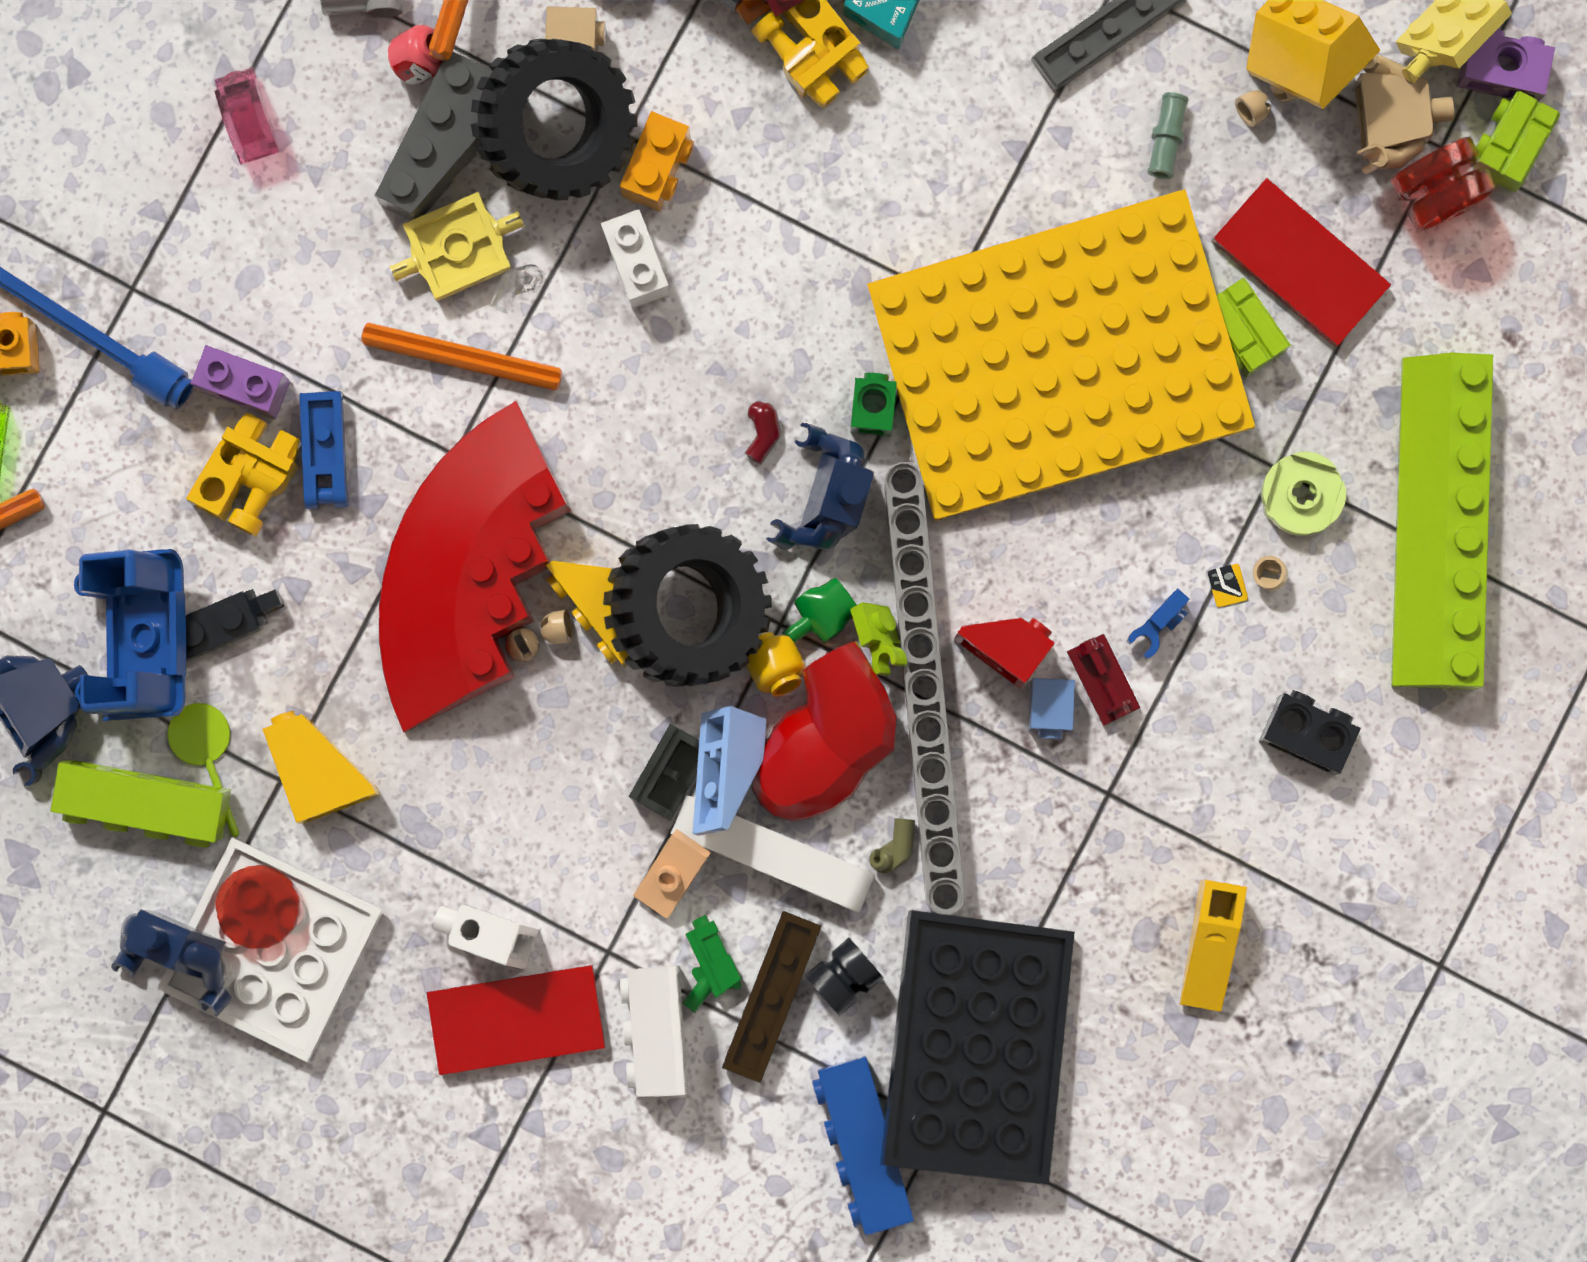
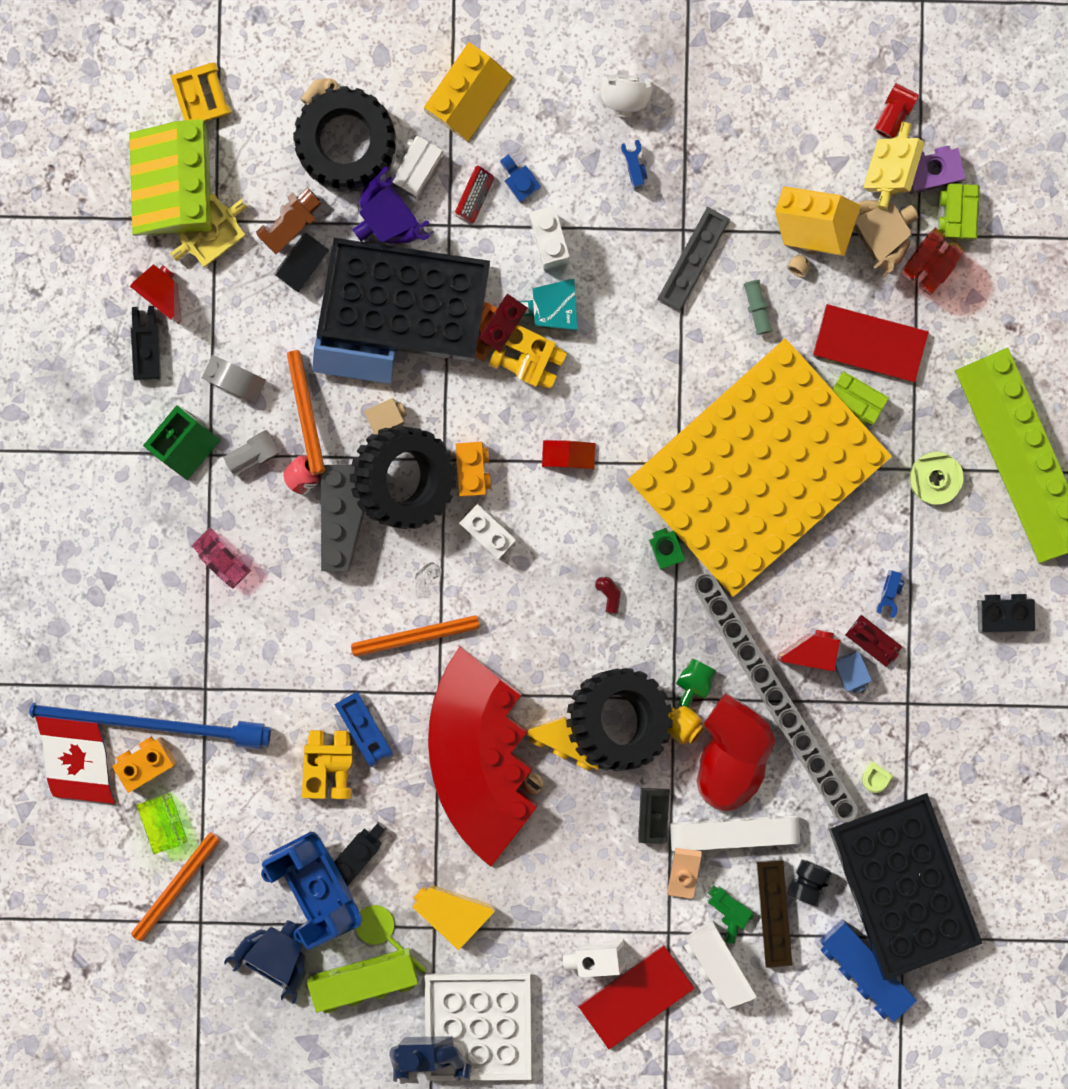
camera: 30 degrees left, 5 degrees up
medium lavender brick [191,345,291,419] -> none
clear red tile [215,865,301,949] -> none
light yellow plate [389,192,525,302] -> none
tan hinge [541,610,573,644] -> none
light blue slope [693,706,766,836] -> none
dark blue torso [766,423,874,550] -> none
lime plate [850,602,907,676] -> none
olive arm [869,818,915,874] -> none
yellow slope [1179,879,1247,1012] -> none
sticker [1208,564,1248,607] -> none
tan hinge [1253,556,1288,591] -> none
none -> red slope [542,440,596,469]
none -> yellowish green tile [862,761,894,793]

